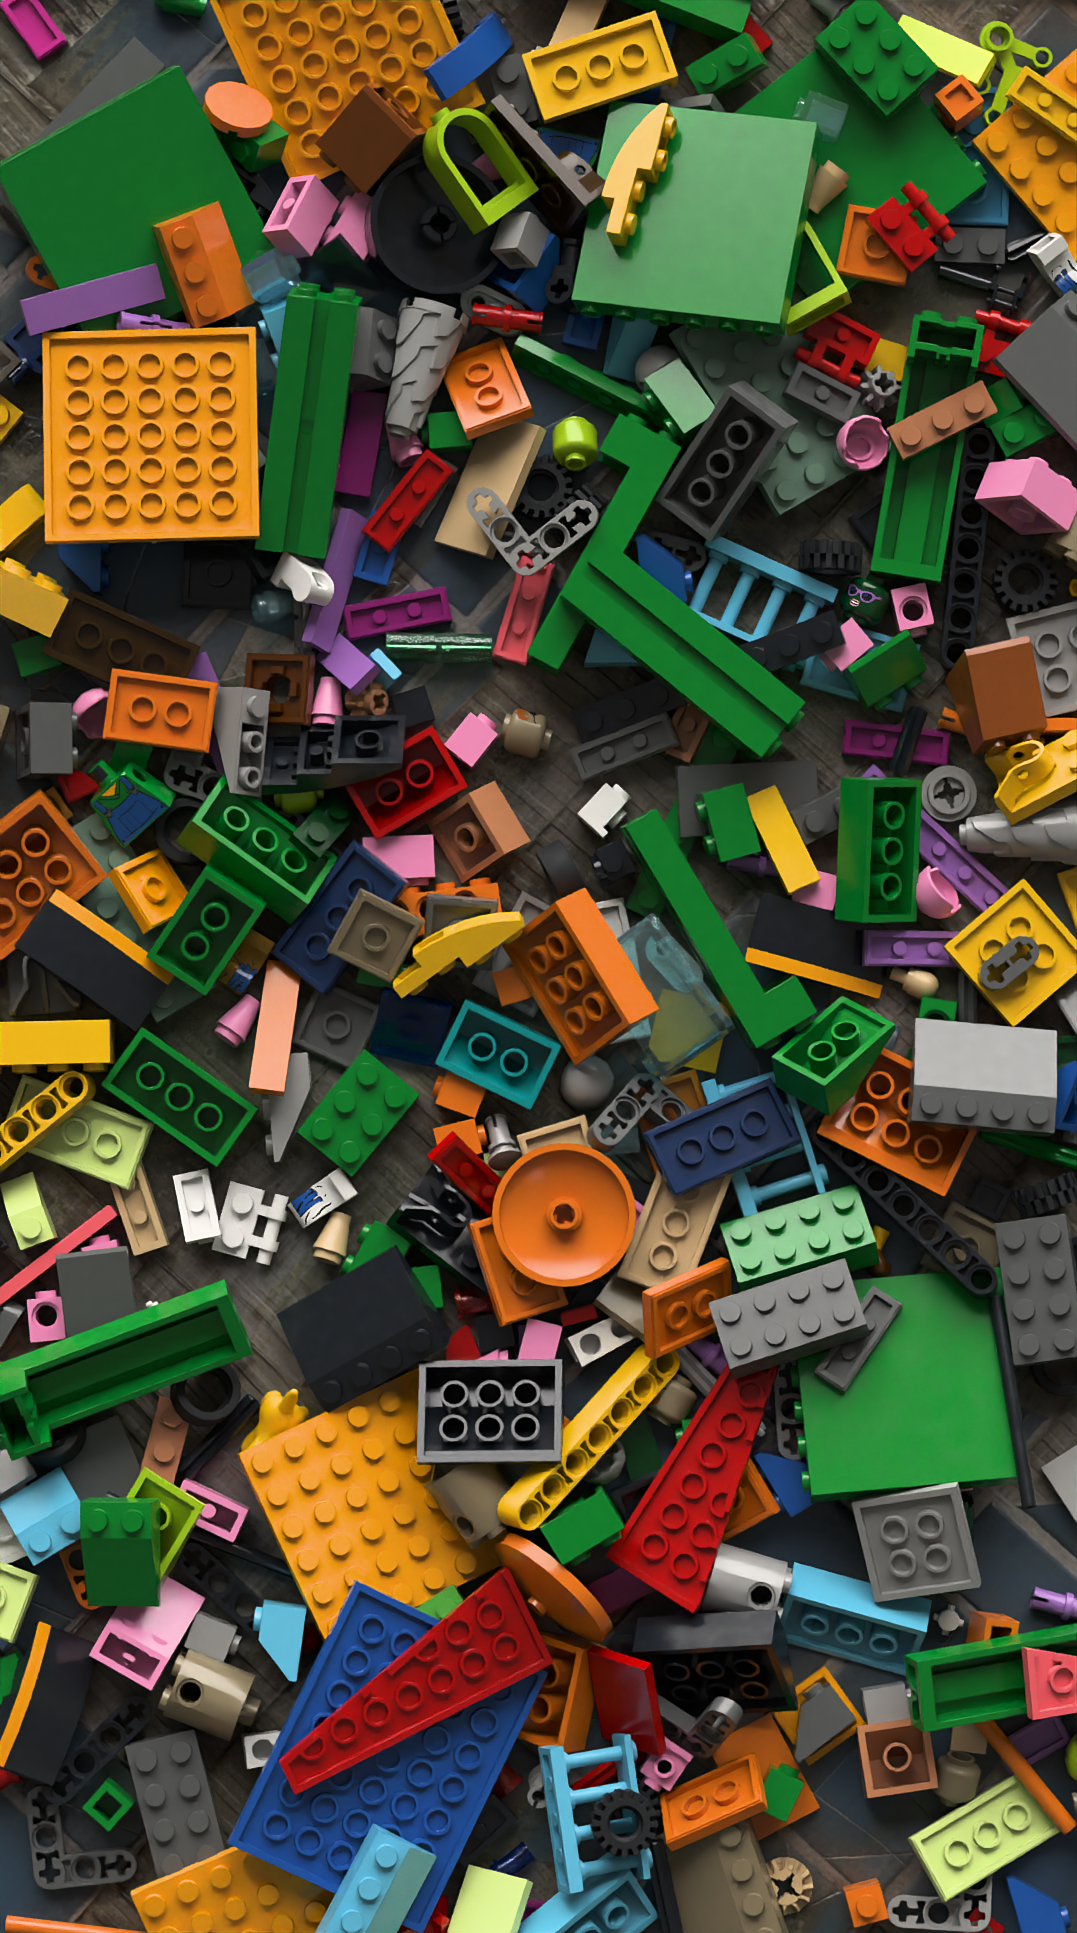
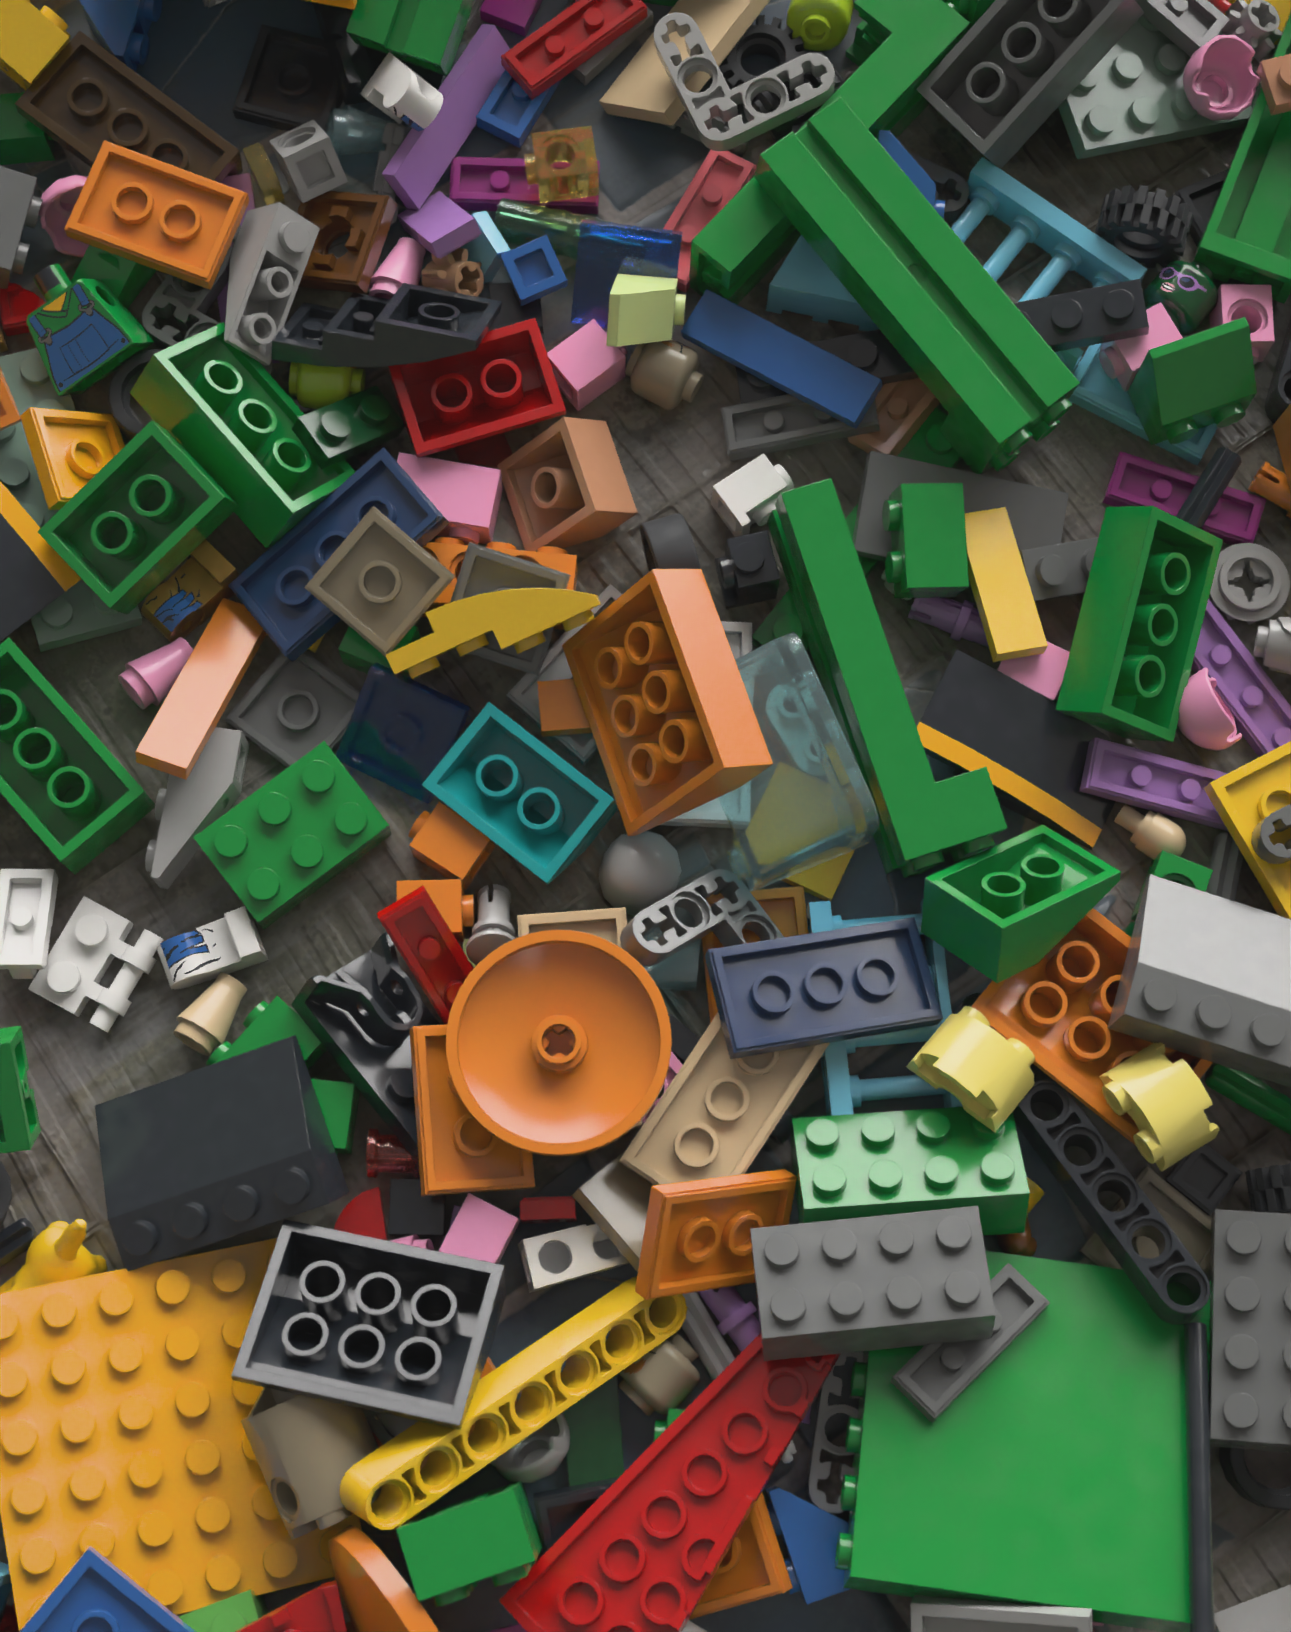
camera: 10 degrees right, 10 degrees down
none -> clear yellow tile [243,142,286,206]
none -> light grey brick [269,120,348,203]
none -> blue plate [500,235,568,306]
none -> clear yellow brick [524,126,599,203]
none -> clear blue tile [570,219,683,328]
none -> yellowish green slope [606,274,686,347]
none -> blue tile [680,289,883,429]
none -> light yellow cylinder [906,1006,1035,1133]
none -> light yellow cylinder [1099,1043,1219,1172]

